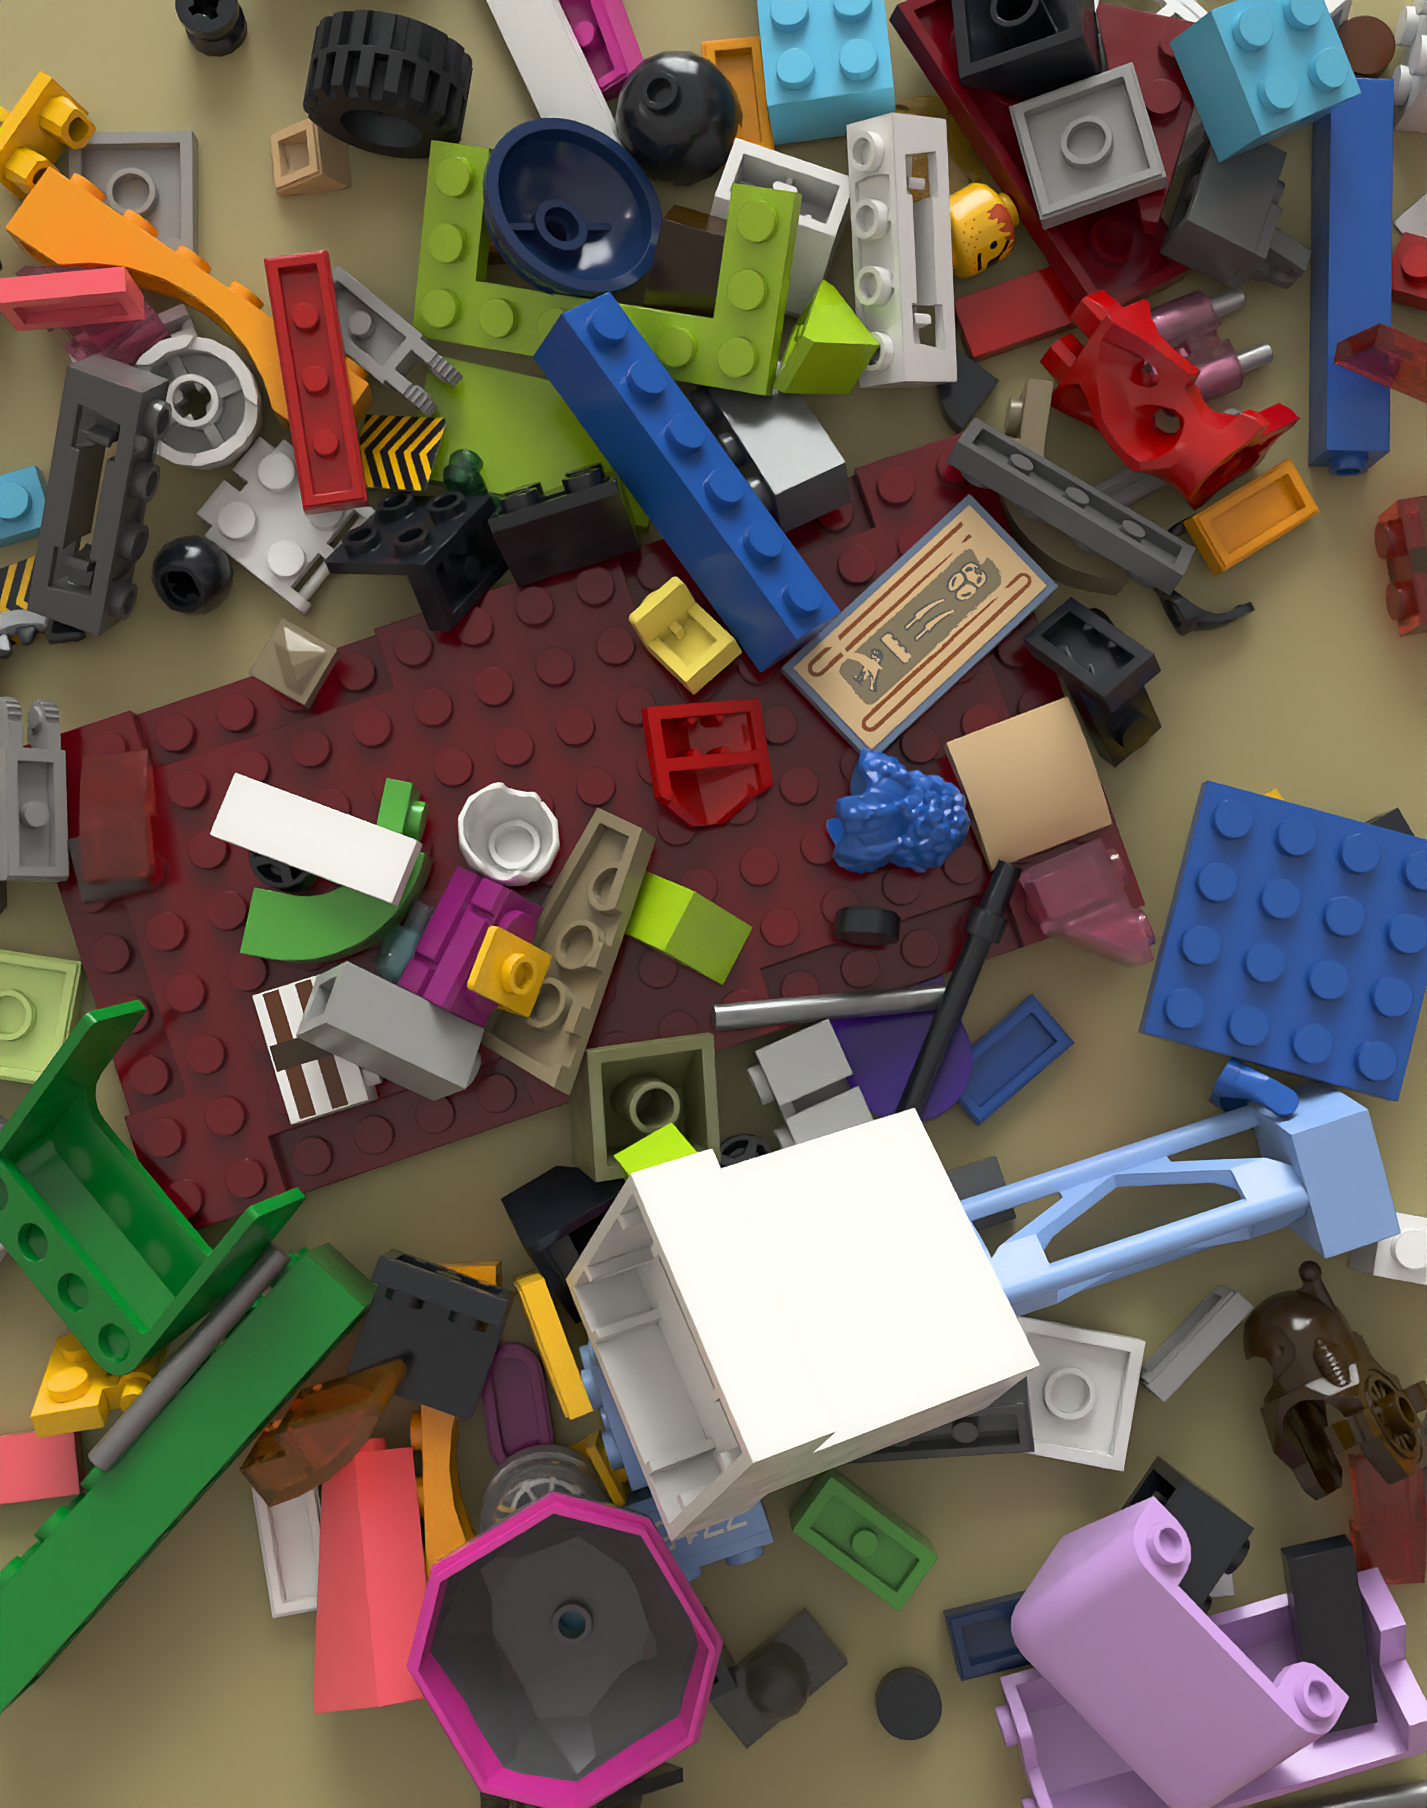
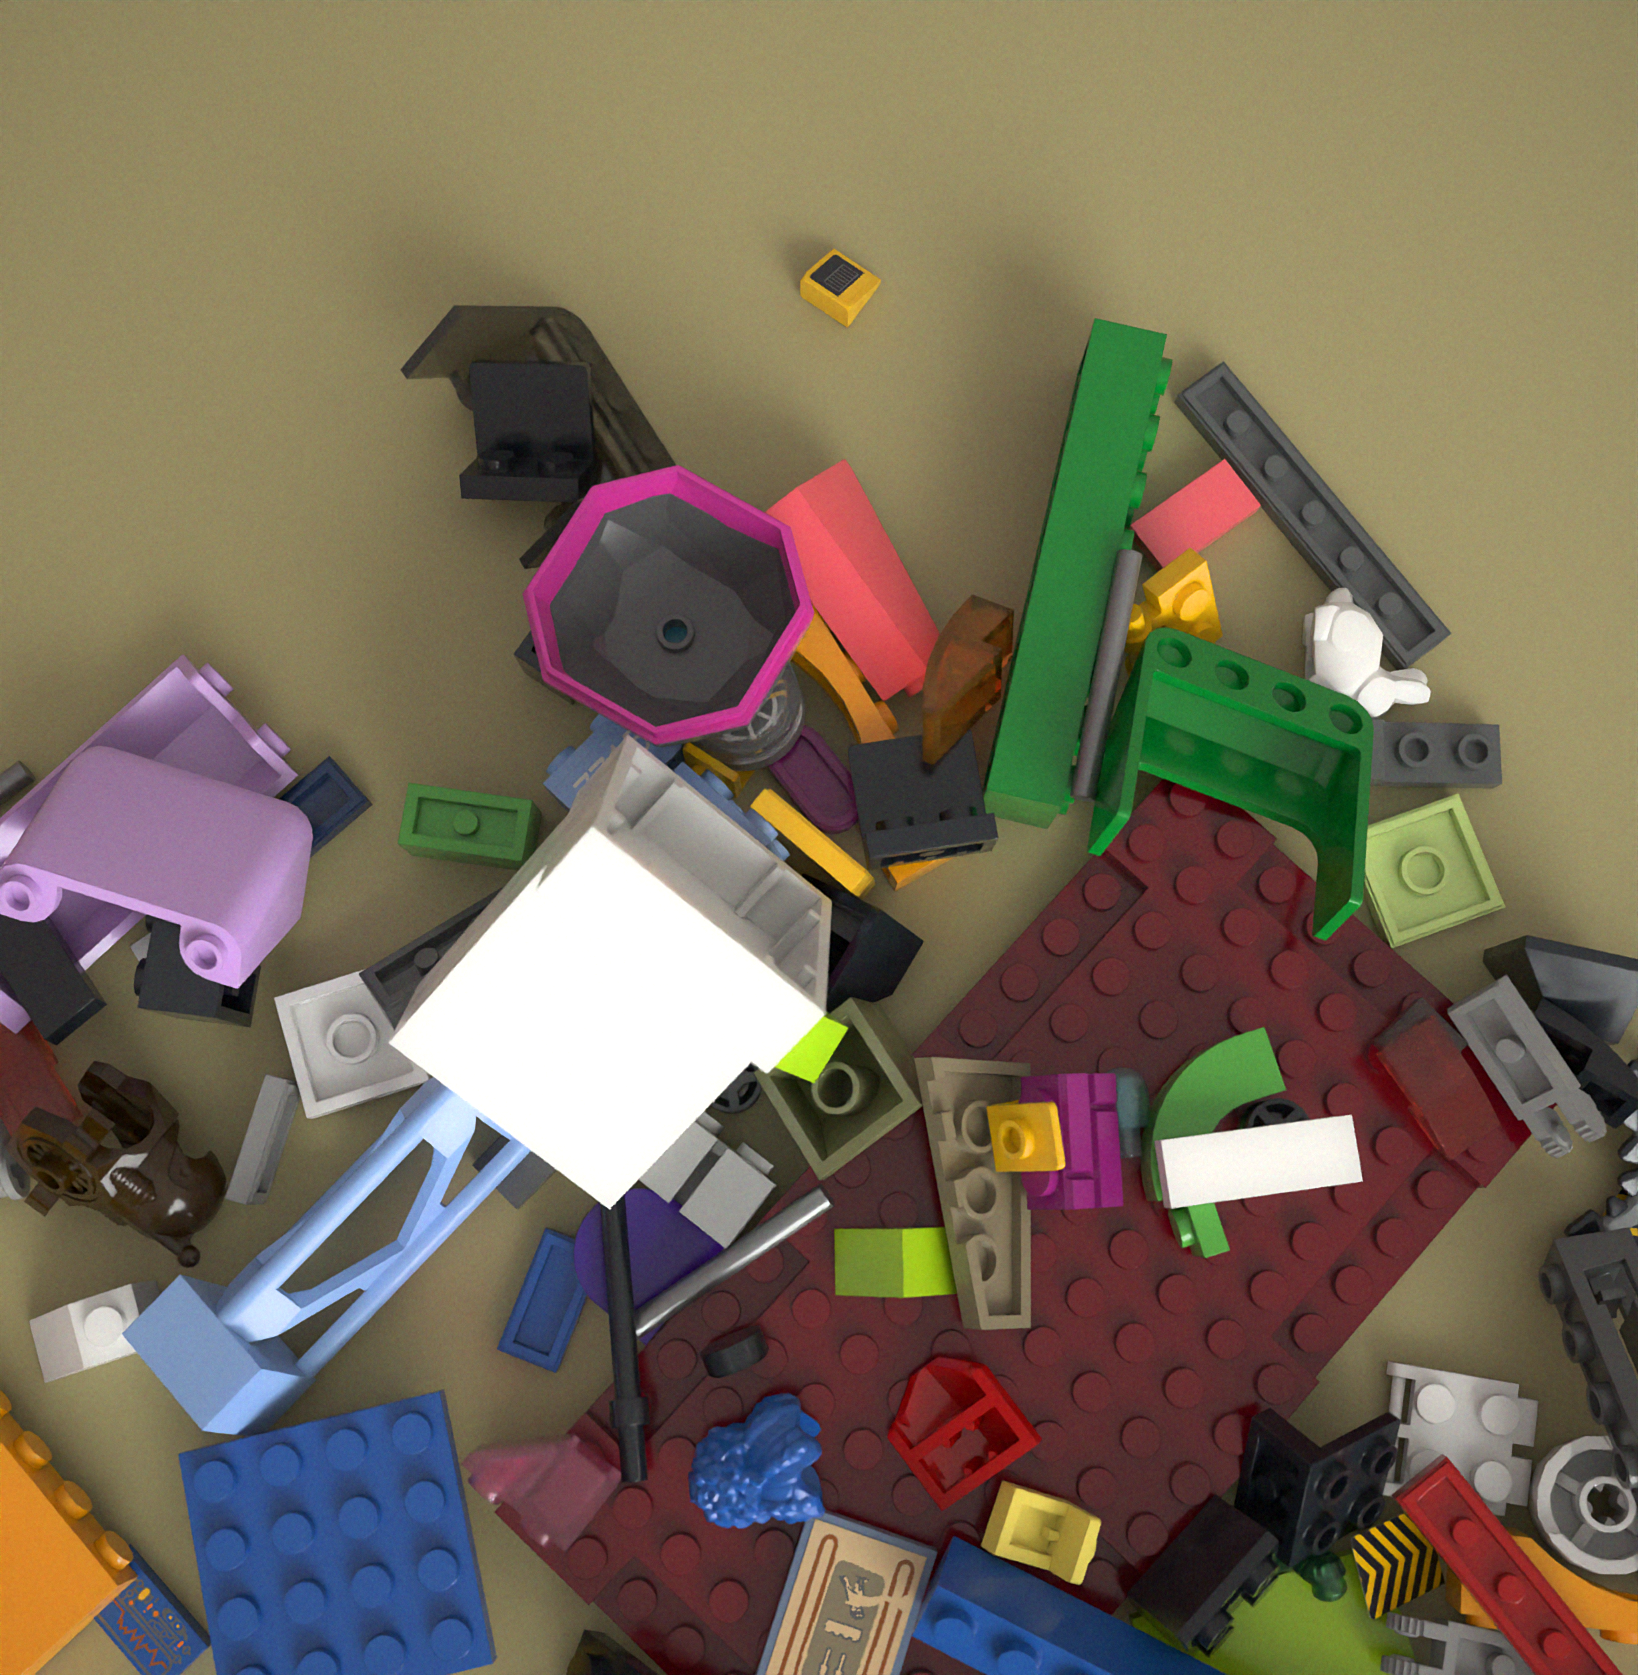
camera: 155 degrees right, 5 degrees down
black piece [151,535,234,616] -> none
dark tan tile [248,618,341,709] -> none
brick [252,974,383,1124] -> none
white tile [252,1471,322,1618] -> none
light grey brick [296,961,484,1101] -> none
white hair [458,782,560,886] -> none
clear smoke tile [710,1606,848,1749] -> none
black tile [875,1667,942,1740] -> none
tan slope [944,696,1112,872] -> none
blue cap [1209,1057,1299,1130] -> none

